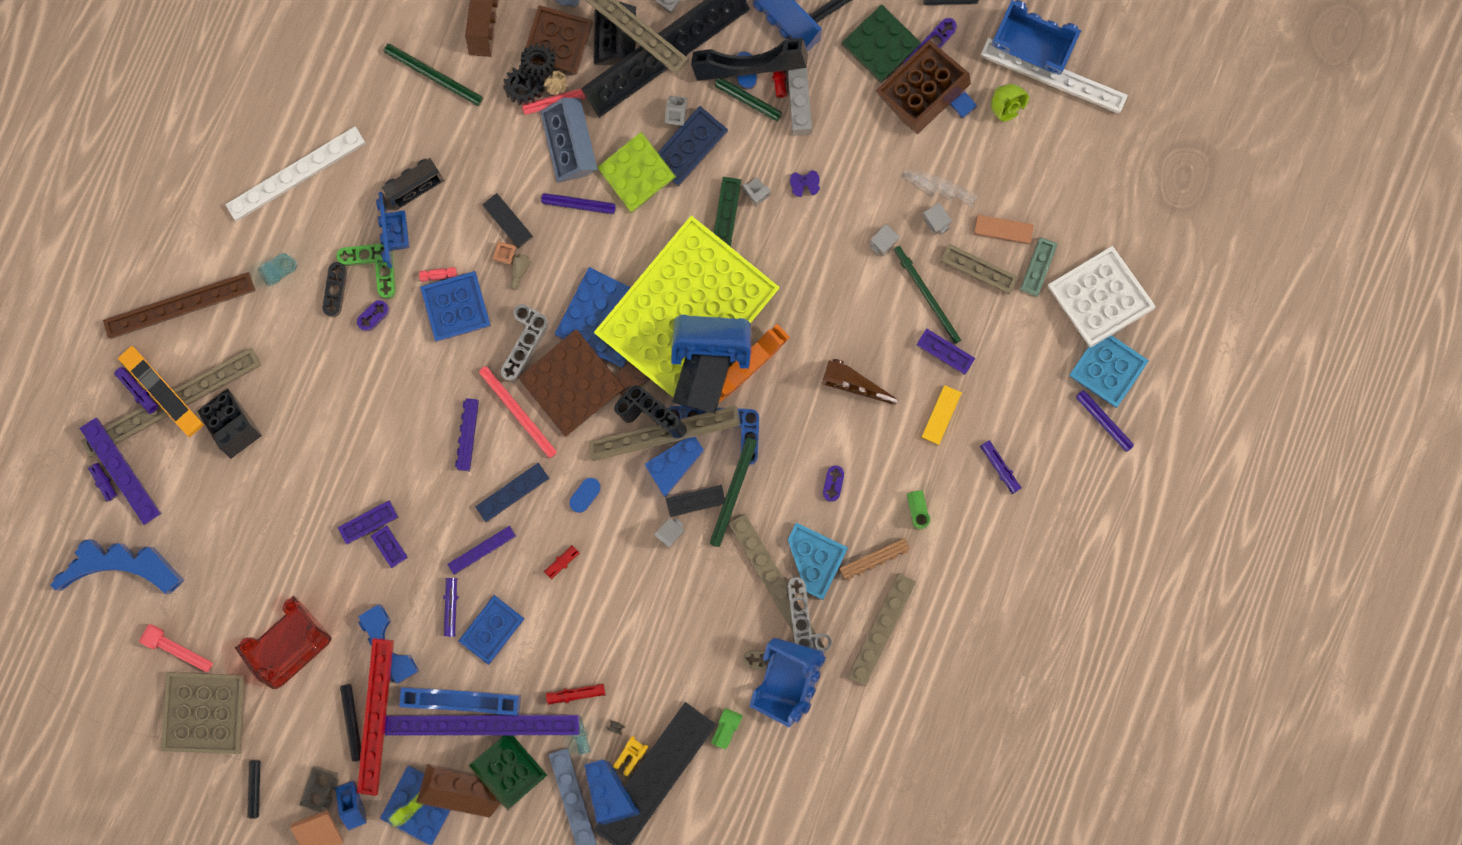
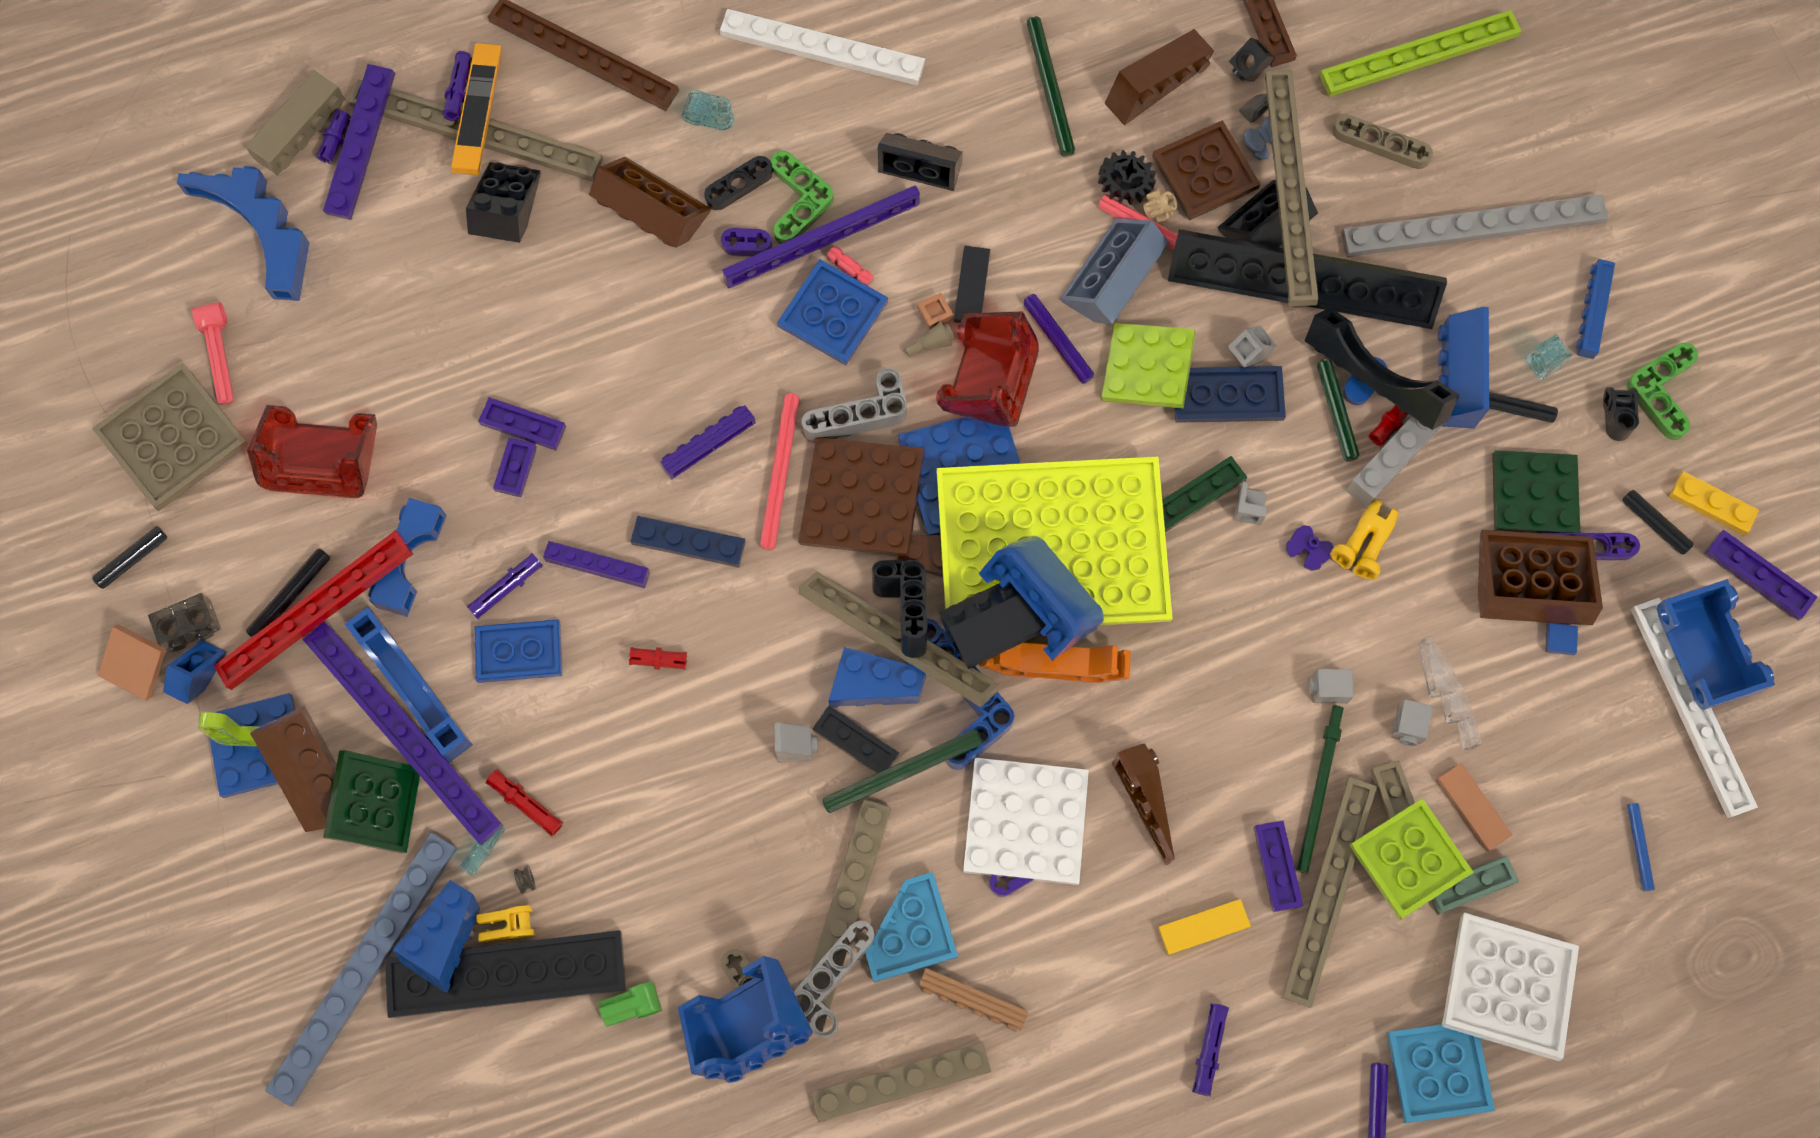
camera: 45 degrees right, 10 degrees down
blue bracket [376,192,410,268] -> none
black tyre [521,43,555,81] -> none
blue tile [570,478,601,513] -> none
bright green piece [906,490,930,530] -> none
lime cylinder [991,83,1029,122] -> none
none -> dark tan brick [246,70,345,176]
none -> reddish brown slope [589,157,711,248]
none -> dark purple tile [722,185,920,288]
none -> clear red windscreen [936,311,1039,427]
none -> white plate [963,758,1089,885]
none -> dark tan plate [1281,777,1377,1008]
none -> yellow piece [1330,499,1399,580]
none -> lime plate [1349,798,1474,920]
none -> blue piece [1627,803,1655,891]

